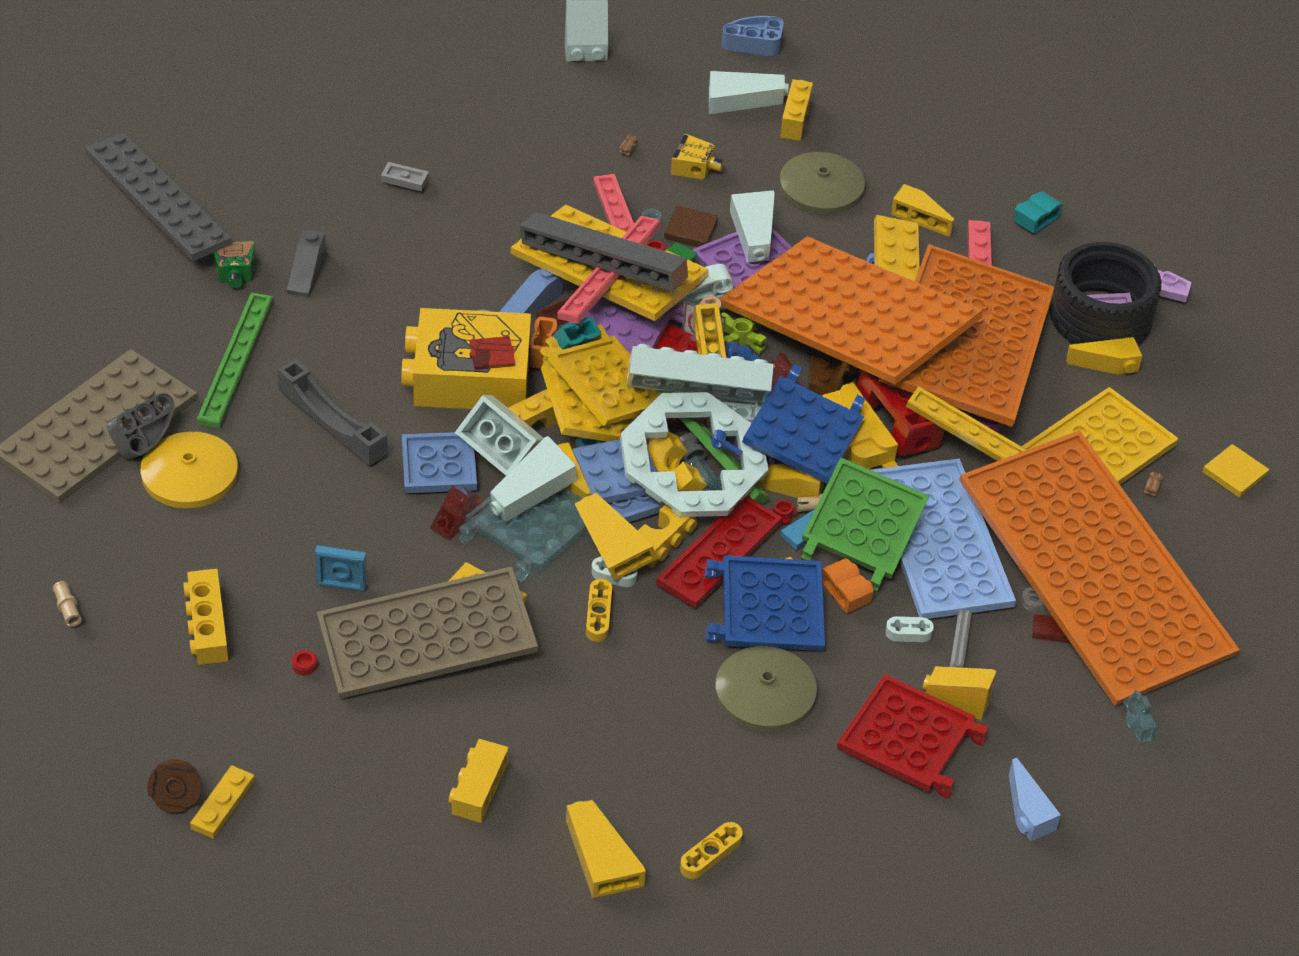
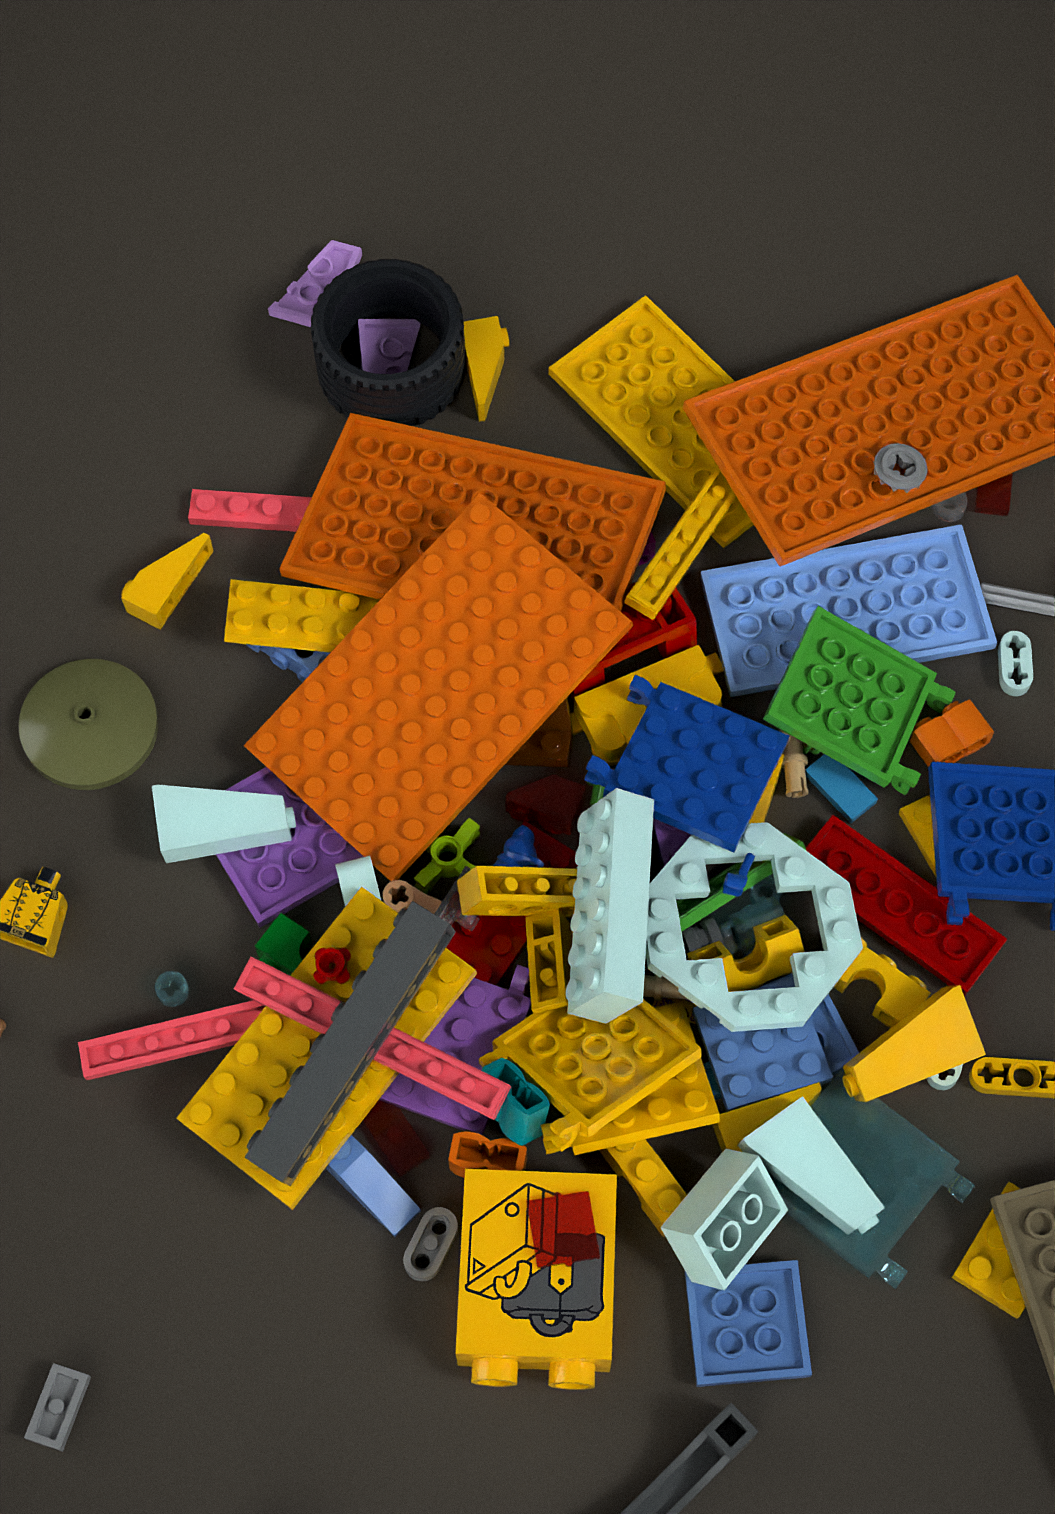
camera: 85 degrees left, 20 degrees up
dark azure tile [315,545,367,591] -> none
clear red slope [430,486,484,540] -> none
reddish brown tile [664,205,718,247] -> none
red plate [771,500,797,524] -> none
teal brick [1014,191,1063,234] -> none
medium nougat piece [1144,472,1163,497] -> none
yellow tile [1202,444,1269,498] -> none
none -> light grey gear [873,443,927,493]

